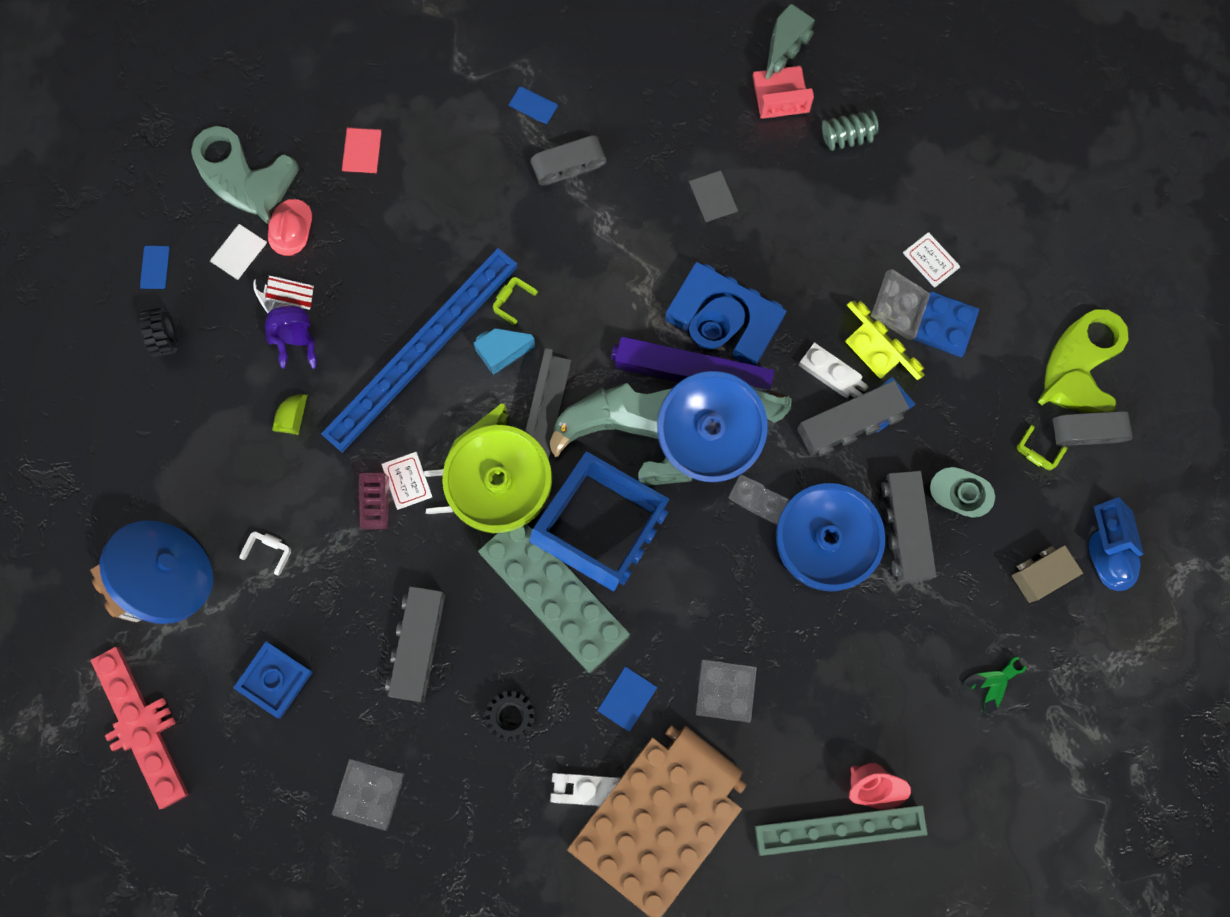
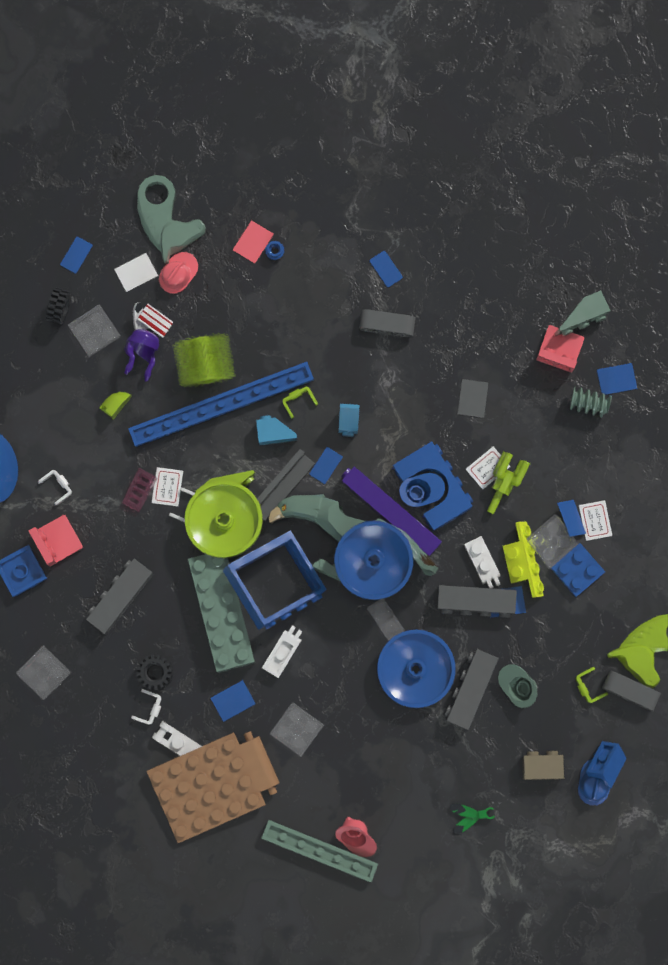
camera: 30 degrees right, 5 degrees up
none -> coral bracket [29,515,83,566]
none -> clear plate [68,304,121,357]
none -> white piece [131,689,162,725]
none -> lime piece [173,333,235,387]
none -> white hinge [262,625,302,678]
none -> blue plate [265,241,284,260]
none -> blue sticker [309,447,343,484]
none -> dark azure slope [339,404,359,437]
none -> white sticker [466,447,510,489]
none -> lime plant [487,451,530,514]
none -> blue sticker [557,500,586,537]
none -> blue sticker [597,363,637,395]

